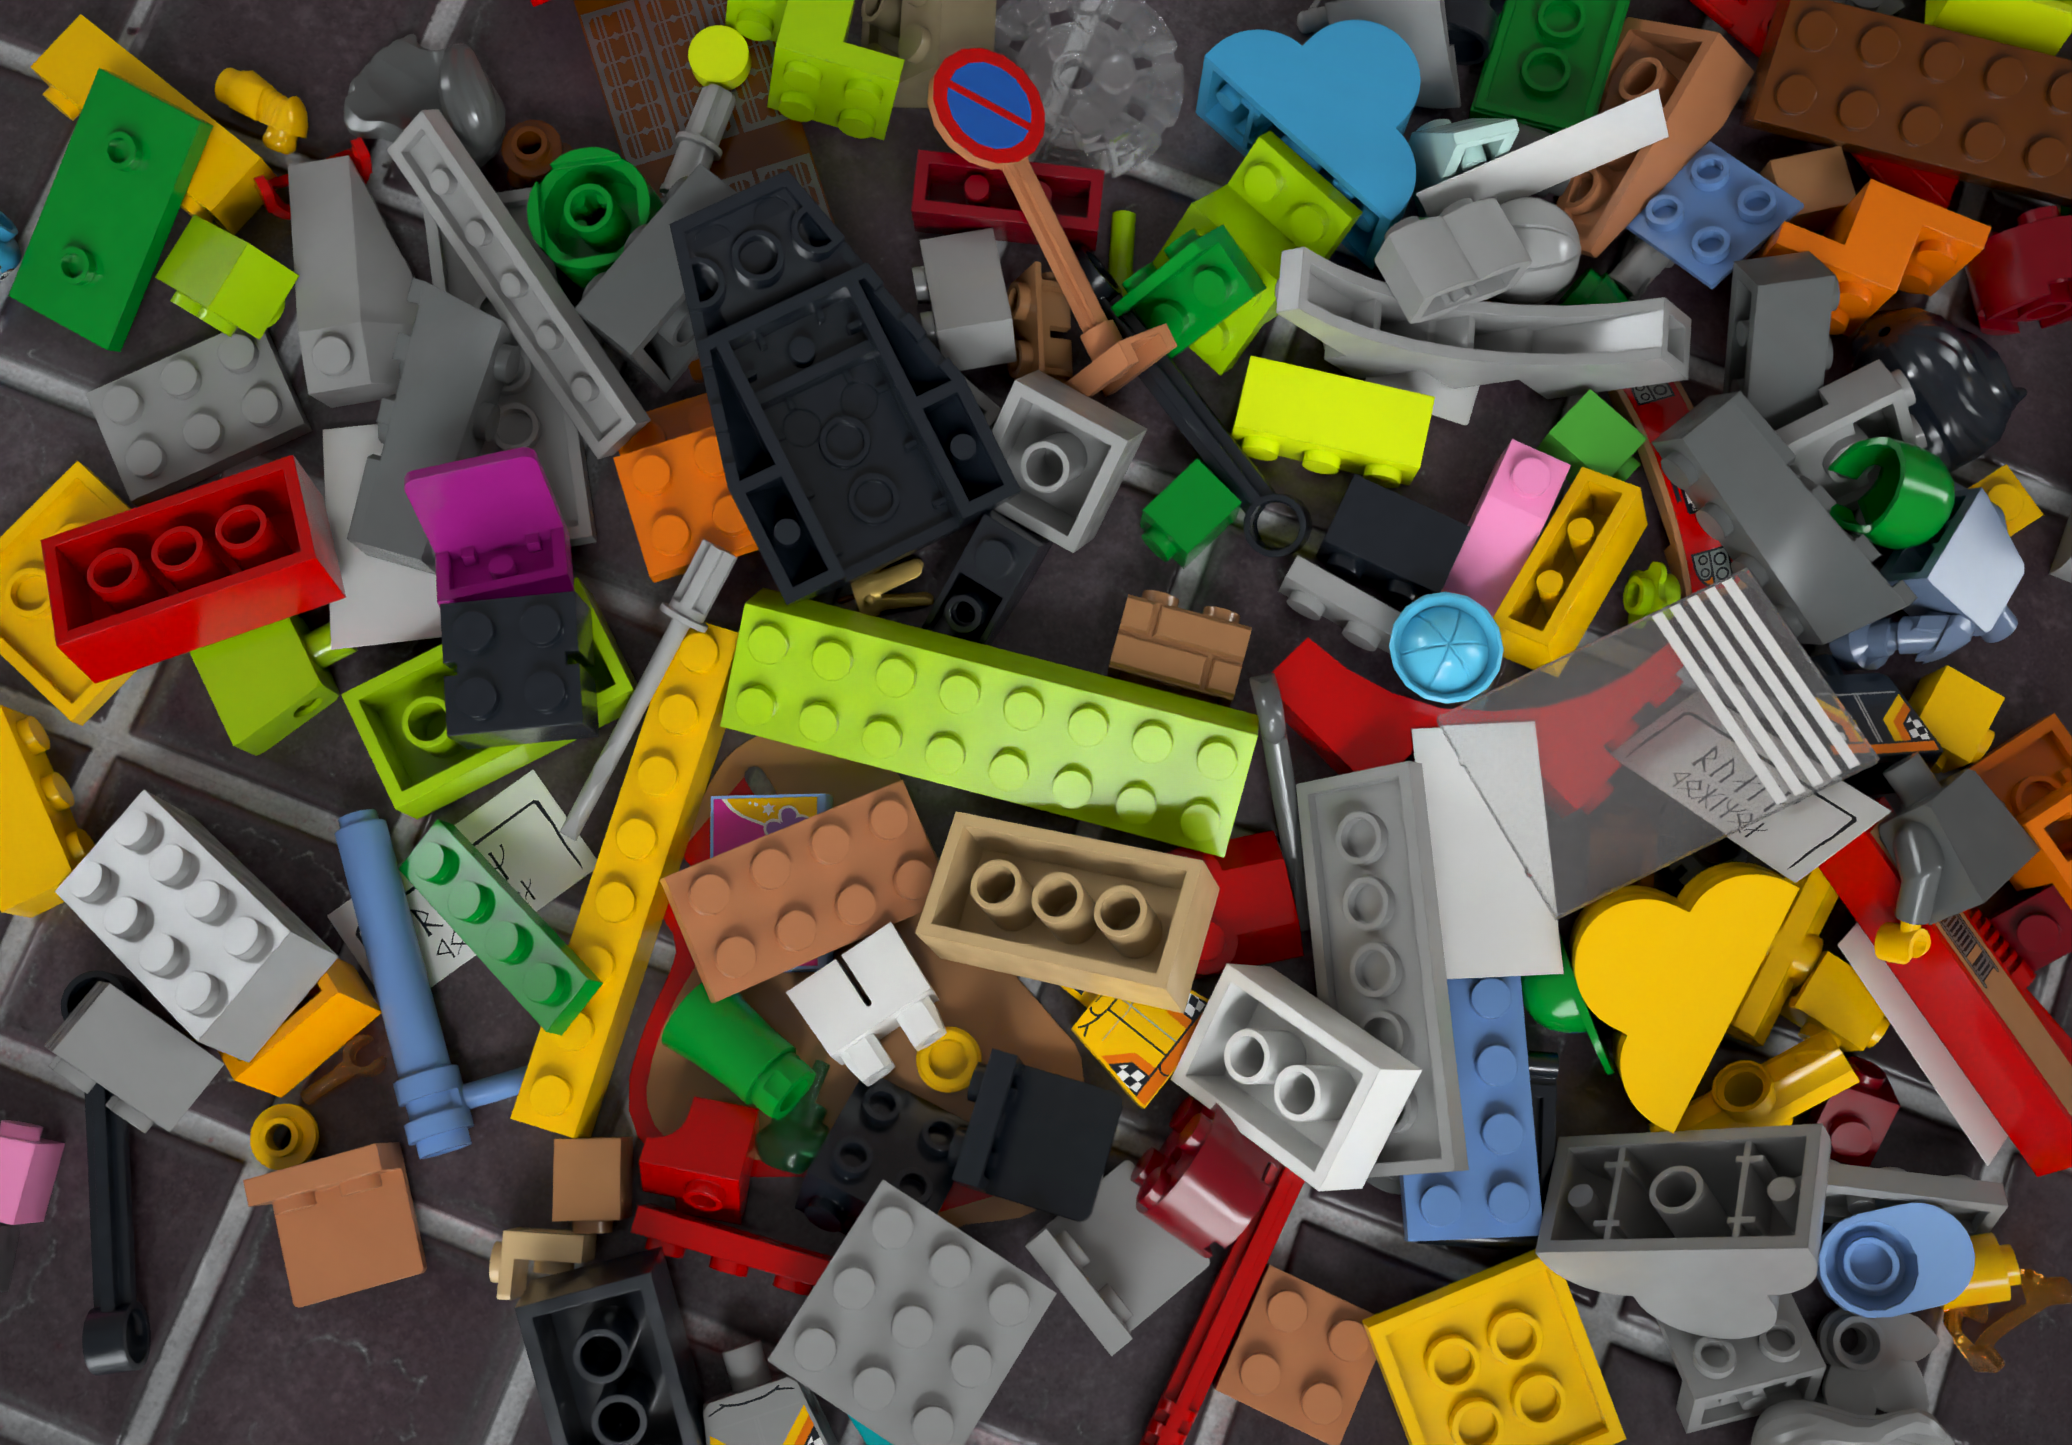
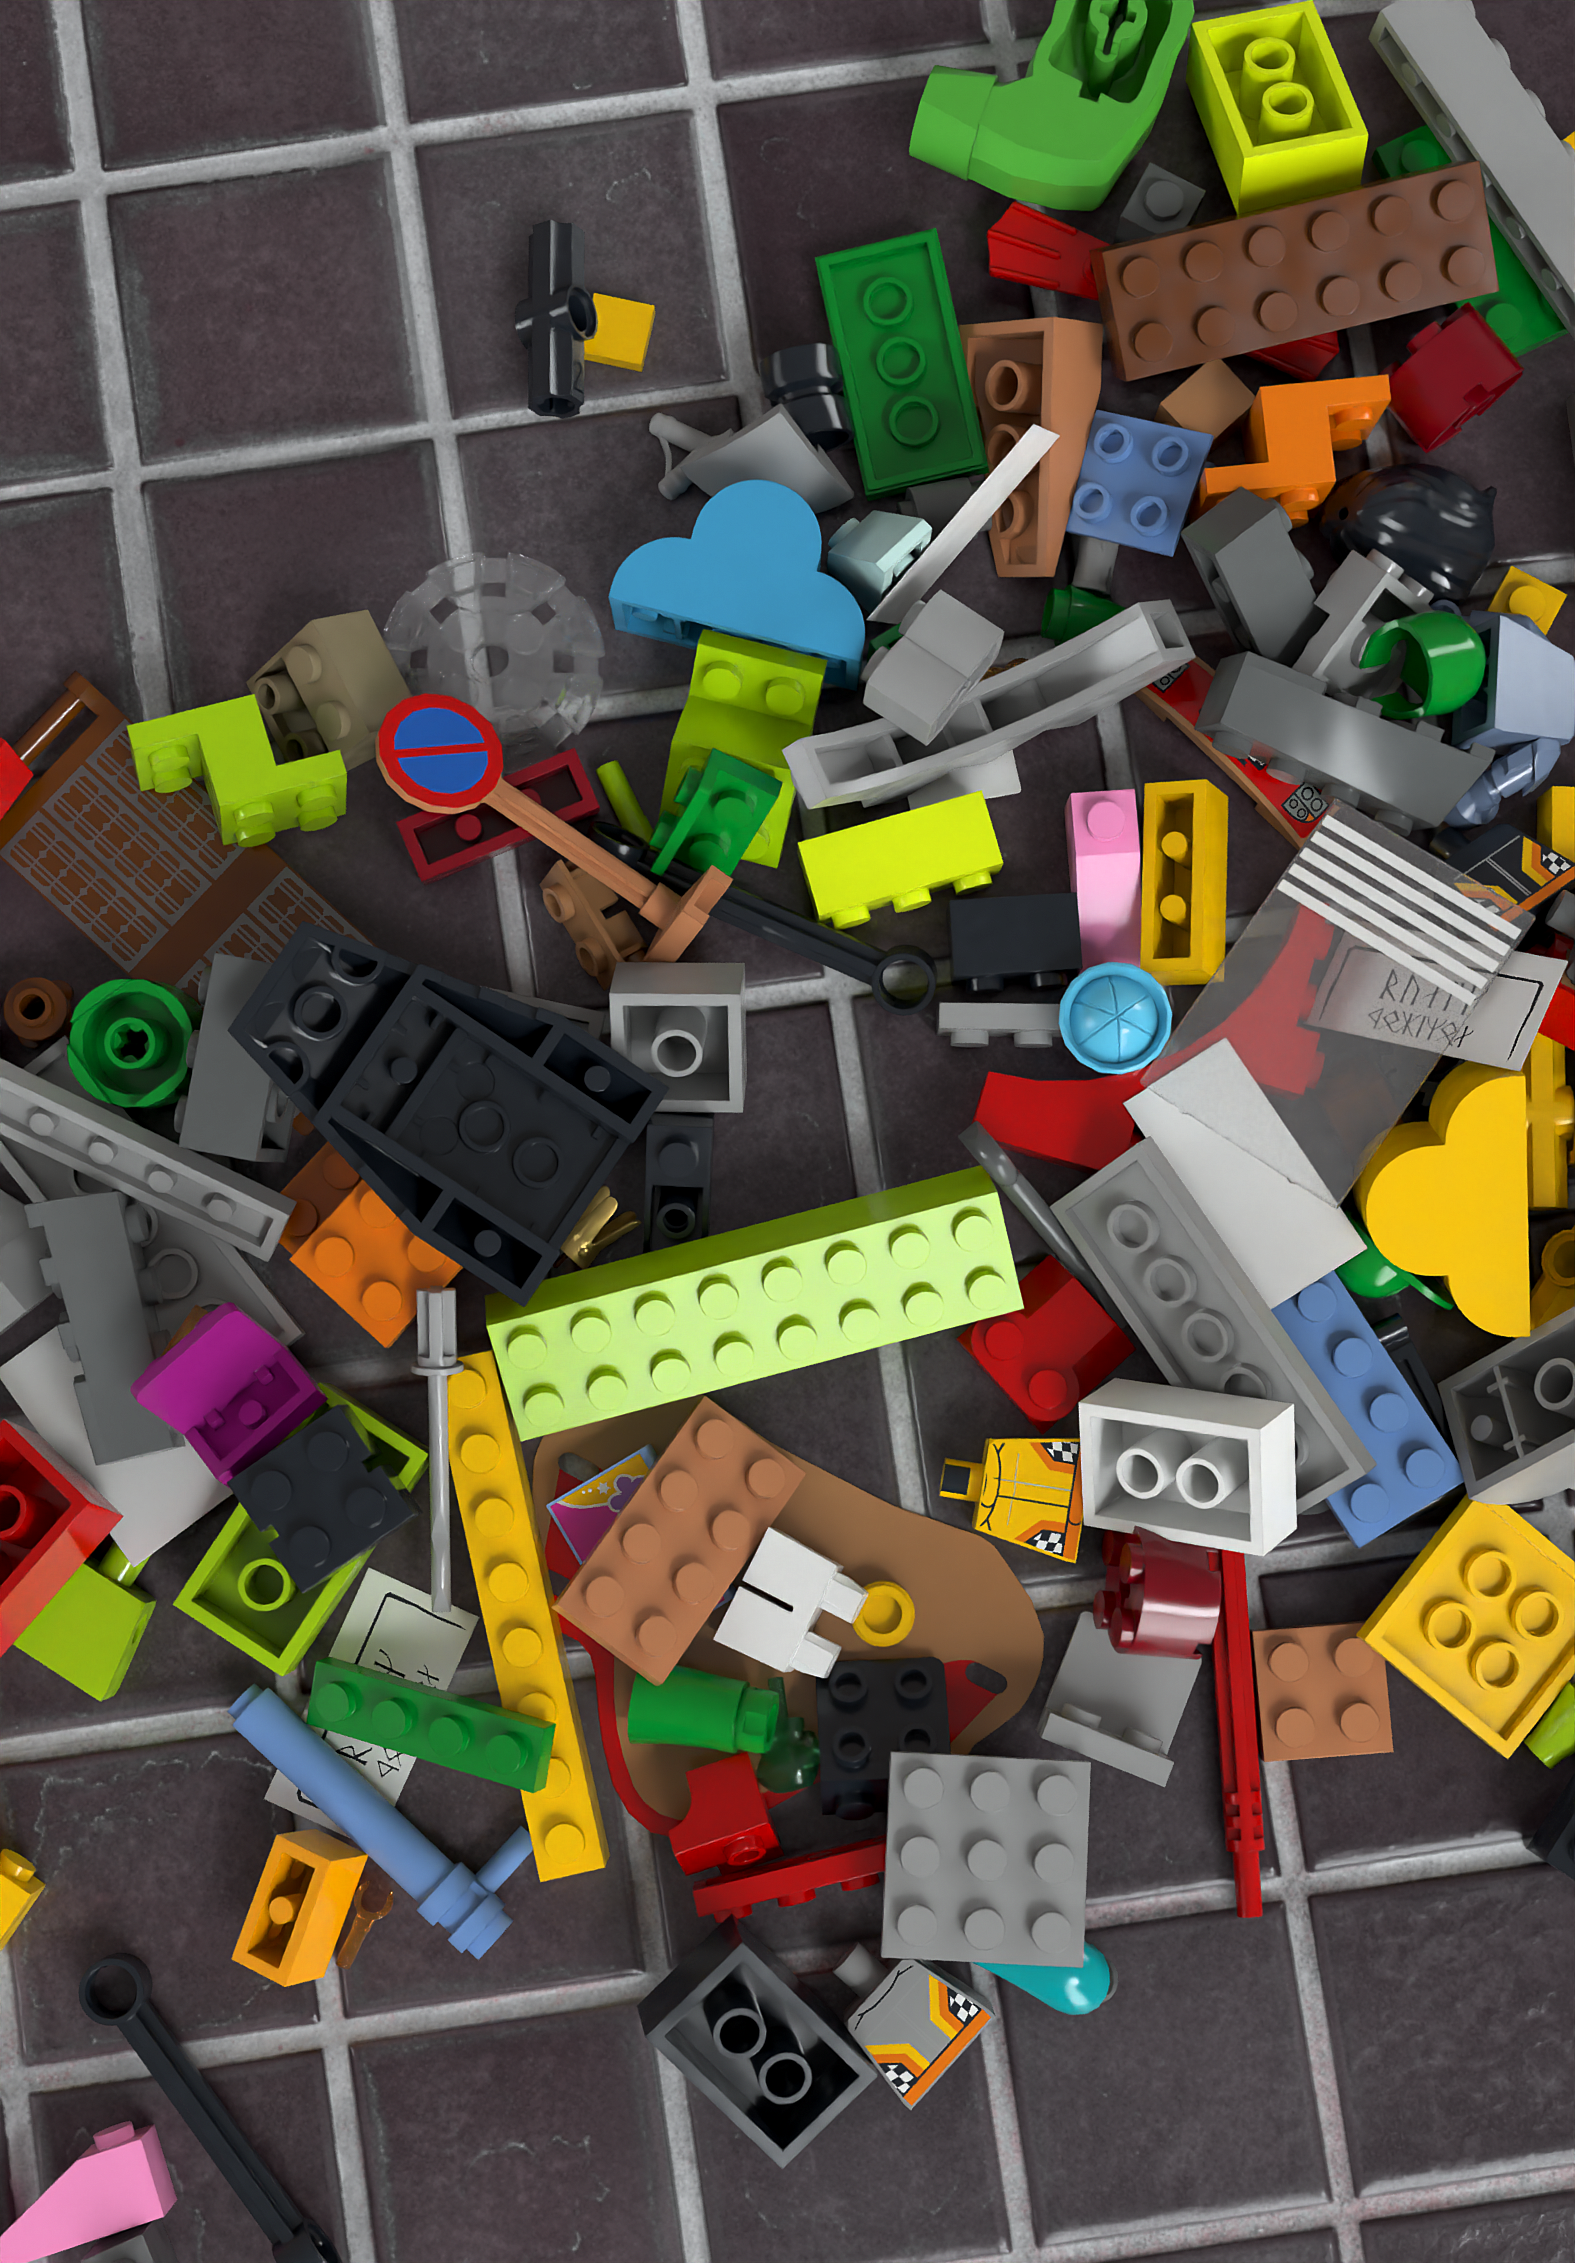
camera: 30 degrees left, 5 degrees up
light grey brick [44,981,224,1134] -> none
light grey brick [55,790,339,1063] -> none
nougat bracket [243,1142,427,1308] -> none
yellow plate [250,1104,319,1170] -> none
tan bracket [489,1227,597,1300] -> none
medium nougat brick [552,1136,633,1234] -> none
light grey axle [659,84,736,198] -> none
neon yellow tile [688,25,751,91] -> none
light grey brick [912,228,1017,371] -> none
tan brick [915,811,1220,1014] -> none
black bracket [947,1048,1123,1222] -> none
medium nougat brick [1107,590,1252,707] -> none
green brick [1140,459,1242,569] -> none
light grey piece [1491,197,1581,305] -> none
bright green brick [1536,389,1647,484] -> none
lime plate [1623,562,1681,631] -> none

